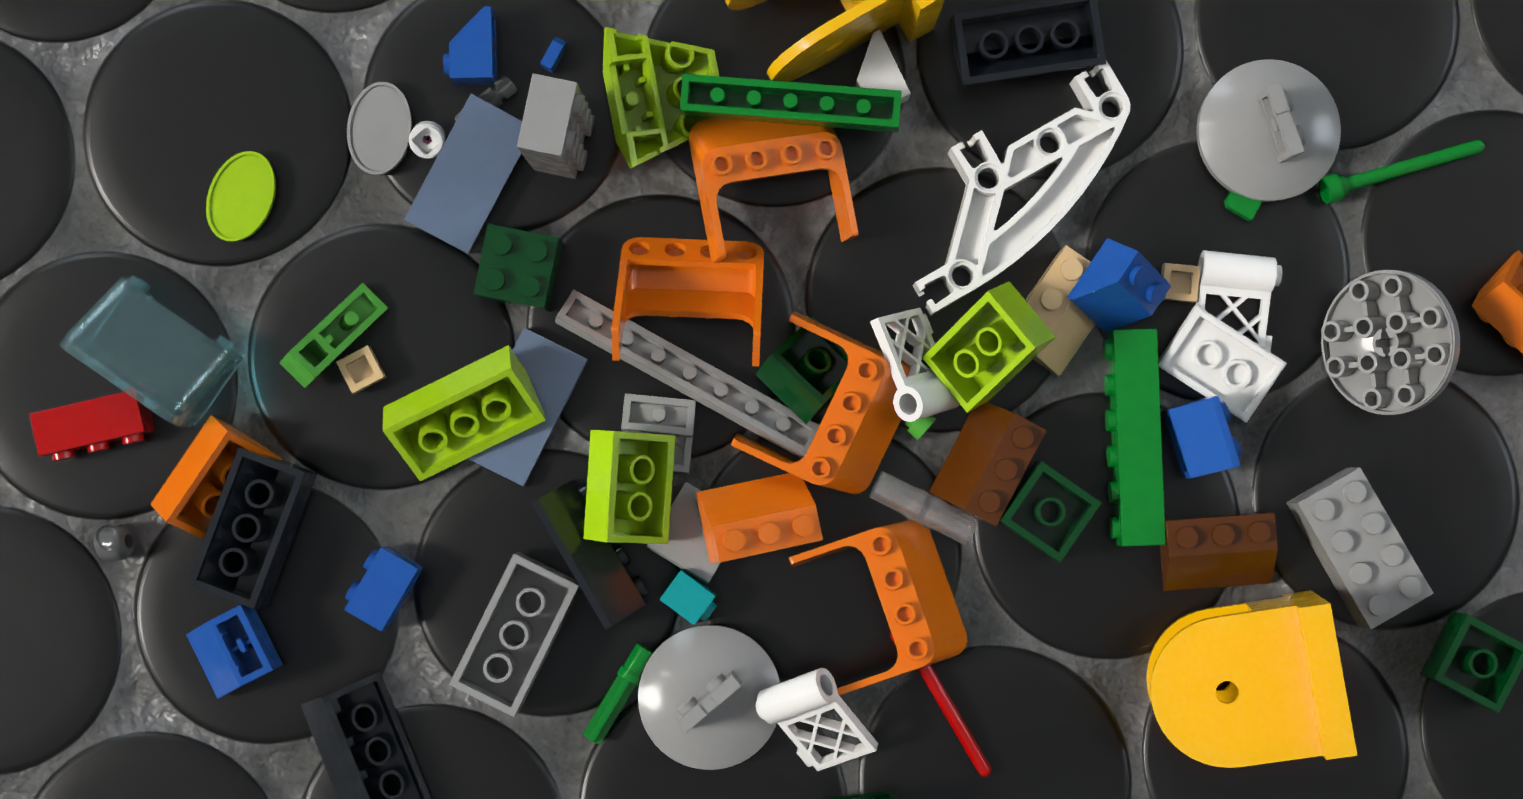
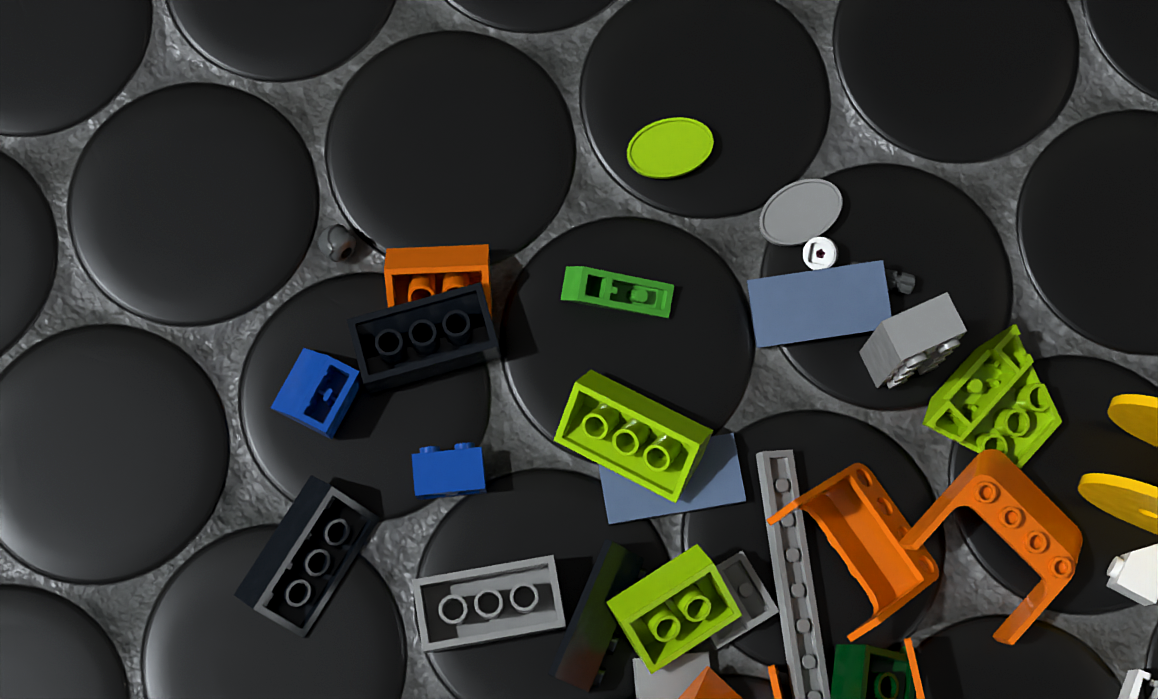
camera: 55 degrees right, 10 degrees down
red brick [29,389,155,462] -> none
clear light blue windscreen [59,274,244,428] -> none
tan plate [336,345,387,394] -> none
blue slope [443,6,497,85] -> none
dark green brick [473,224,563,312] -> none
blue piece [540,37,568,73] -> none
green brick [680,74,902,133] -> none

